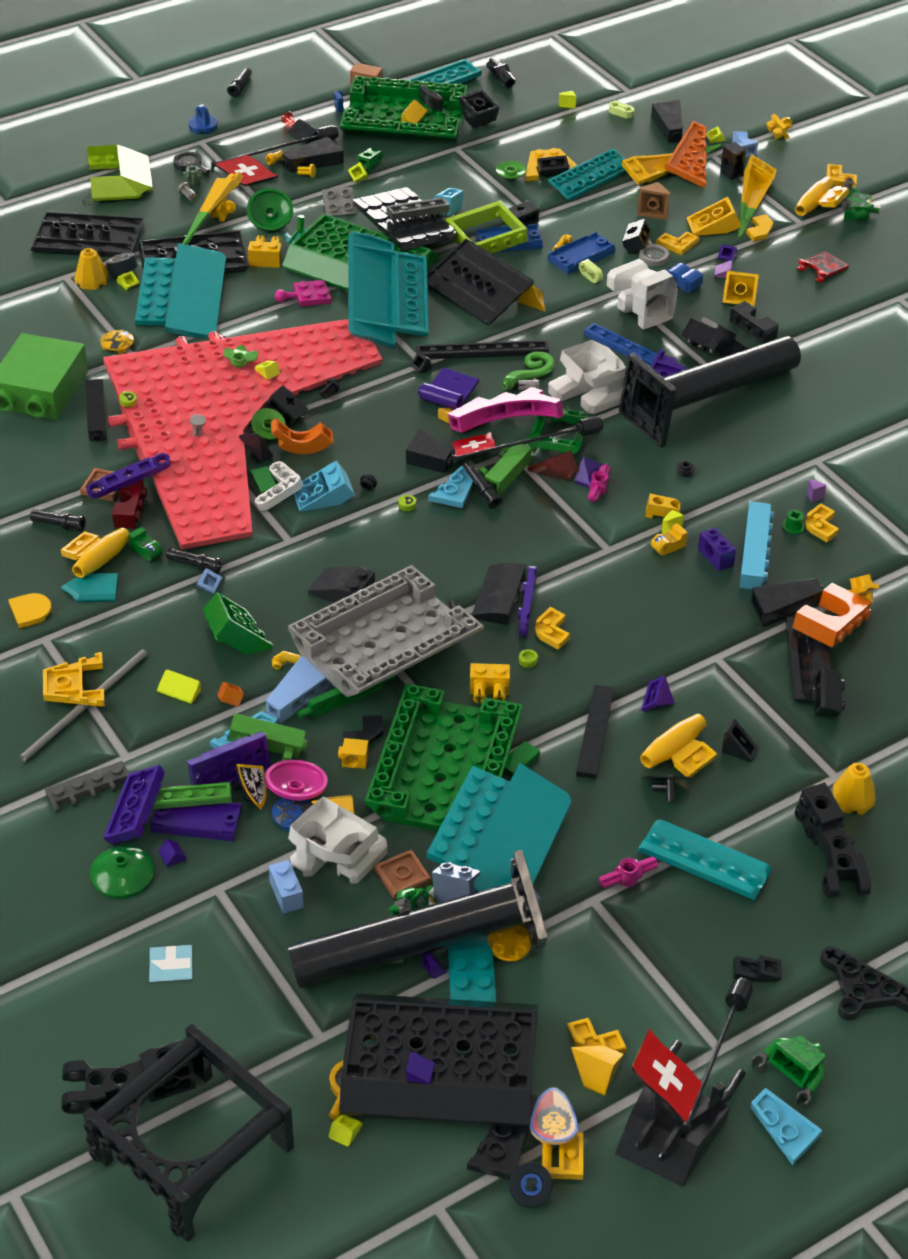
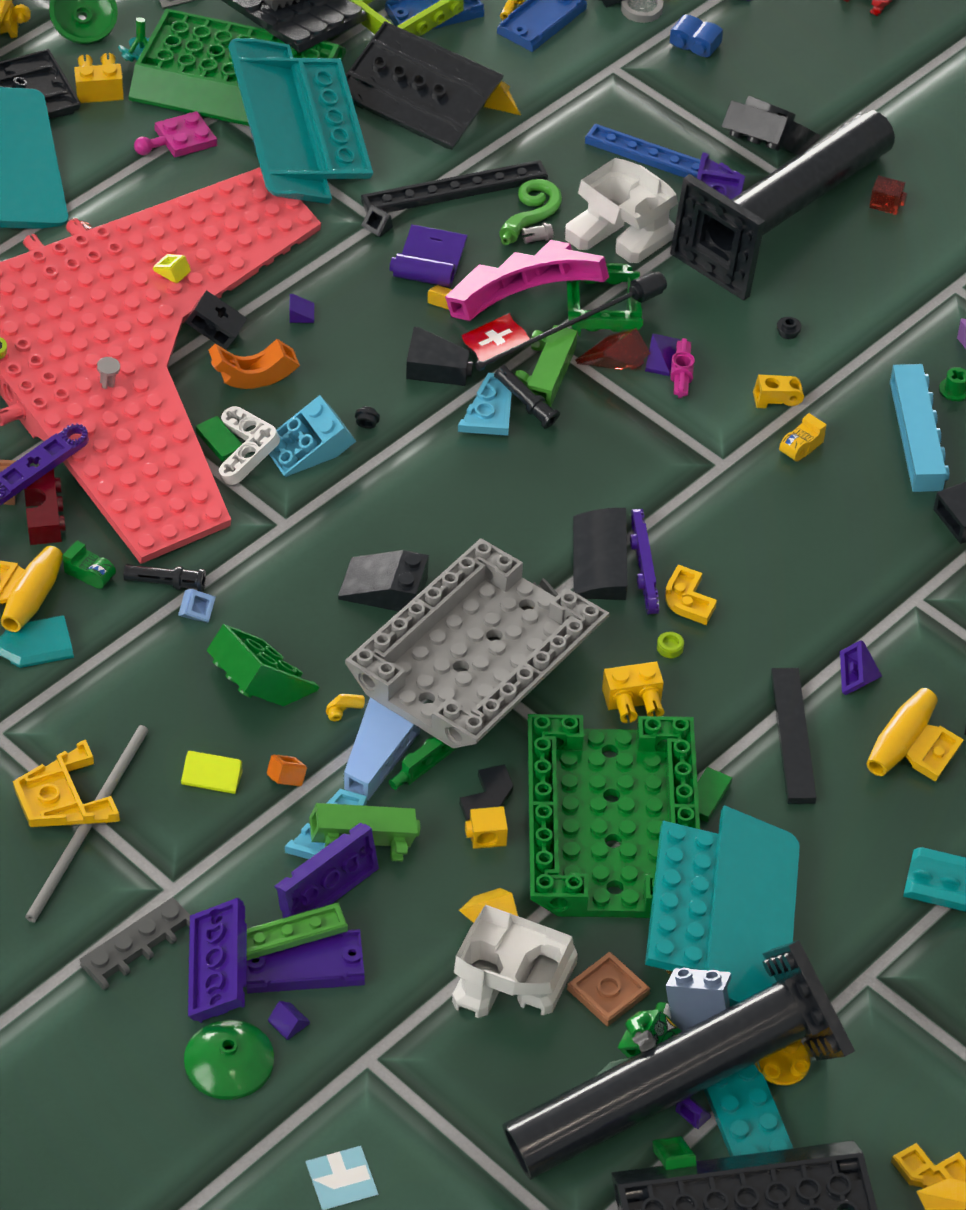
camera: 15 degrees left, 5 degrees up
bright green plate [224,345,258,368] -> none
shield [232,764,267,811] -> none
black slope [239,432,274,461] -> none
bright green dish [251,408,286,440] -> none
dark pink dish [265,760,328,801] -> none
light blue brick [268,860,304,914] -> none
dish [272,798,312,831] -> none
black piece [319,378,340,399] -> none
lime tile [398,495,416,511] -> none
yellowish green beam [579,260,603,283] -> none
dark pink axle [599,857,658,888] -> none
white piece [607,259,678,330] -> none
black shield [641,775,693,802] -> none
neon yellow slope [661,510,684,534] -> none
dark purple brick [698,527,736,571] -> none
medium lavender slope [714,261,732,278] -> none
yellow slope [722,271,759,306] -> none
black arch [729,301,779,344] -> none
none -> dark purple slope [289,294,314,323]
none -> green tile [652,1136,697,1170]
none -> clear red brick [869,175,908,215]

